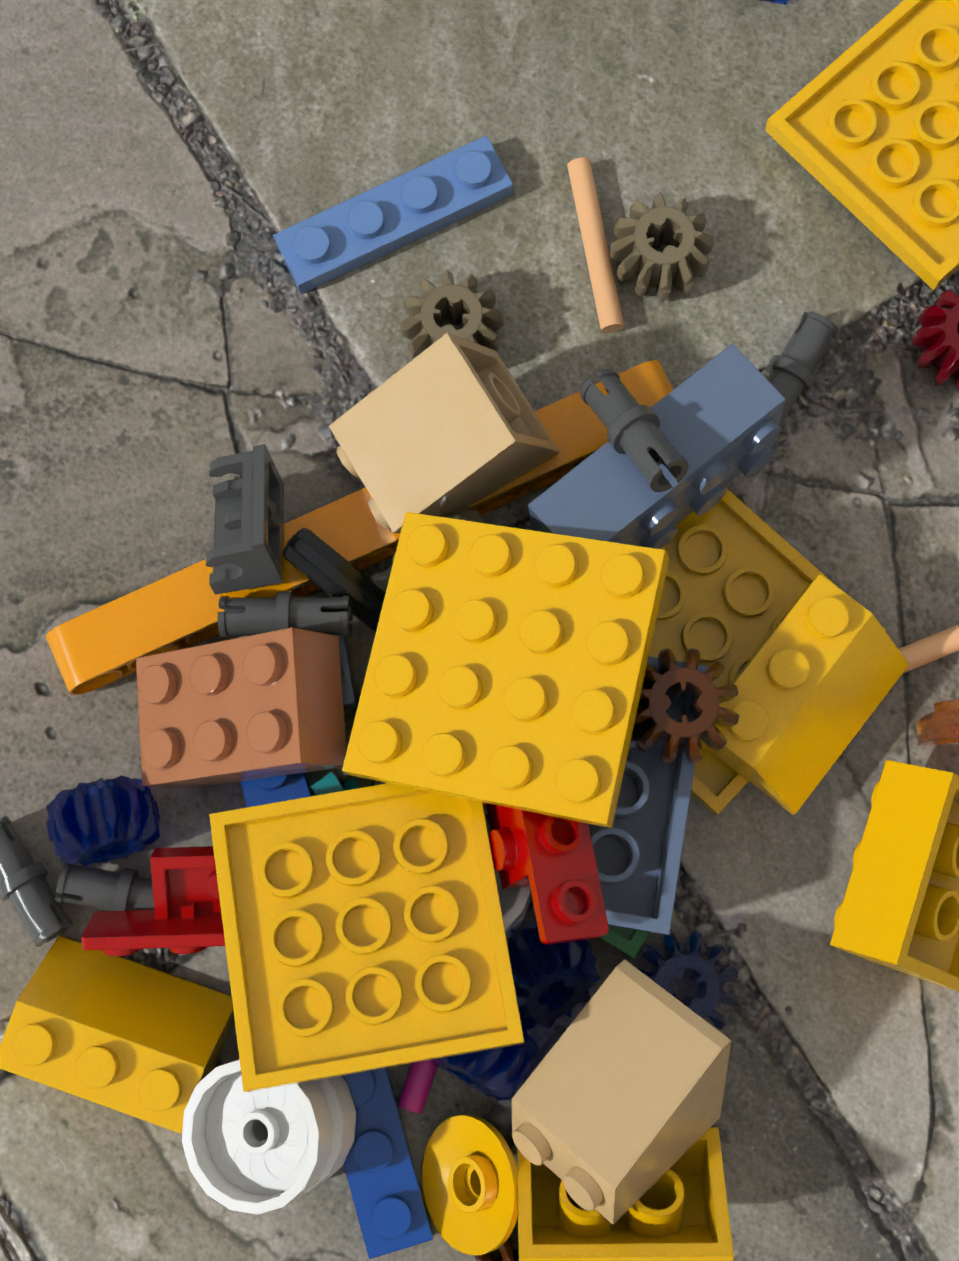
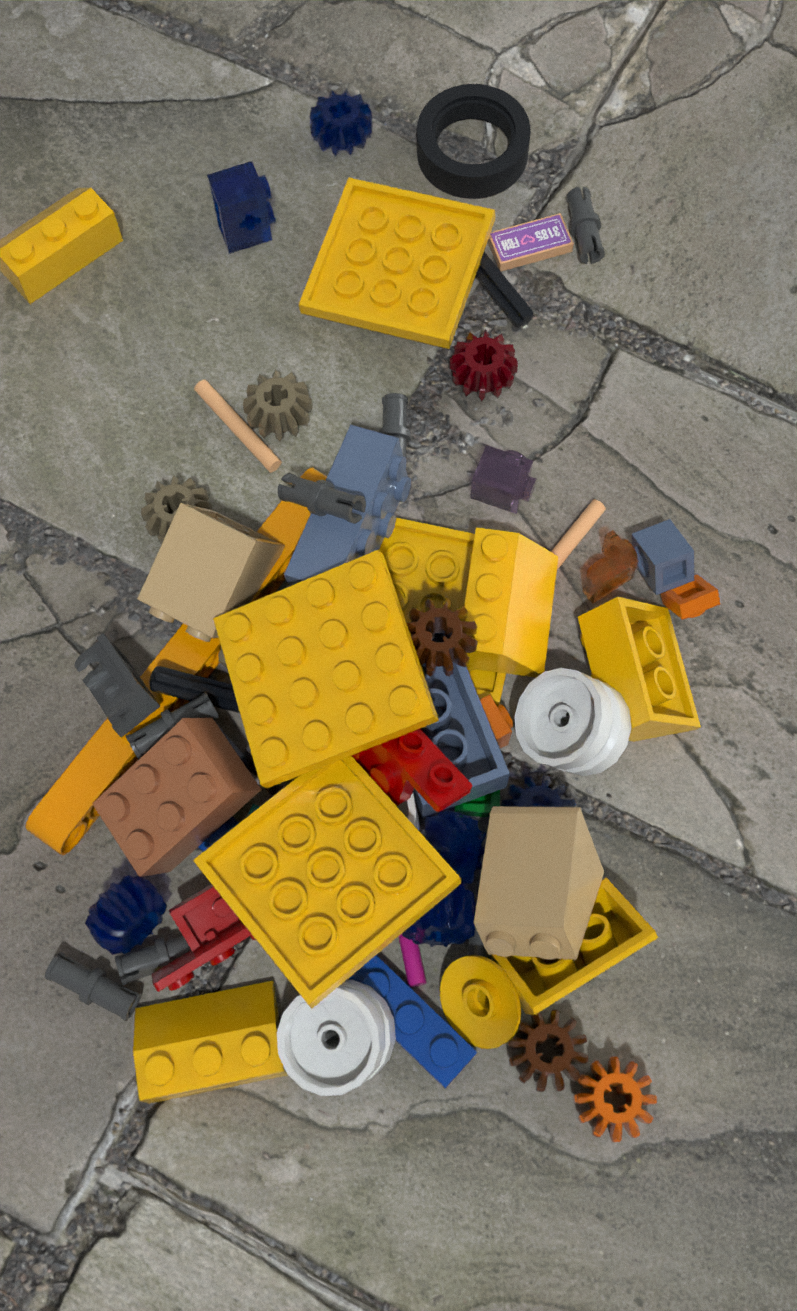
camera: 30 degrees left, 10 degrees down
medium blue plate [273,135,513,294] -> none
none -> clear purple brick [471,445,537,514]
none -> orange plate [480,694,513,749]
none -> white wheel [514,668,632,776]

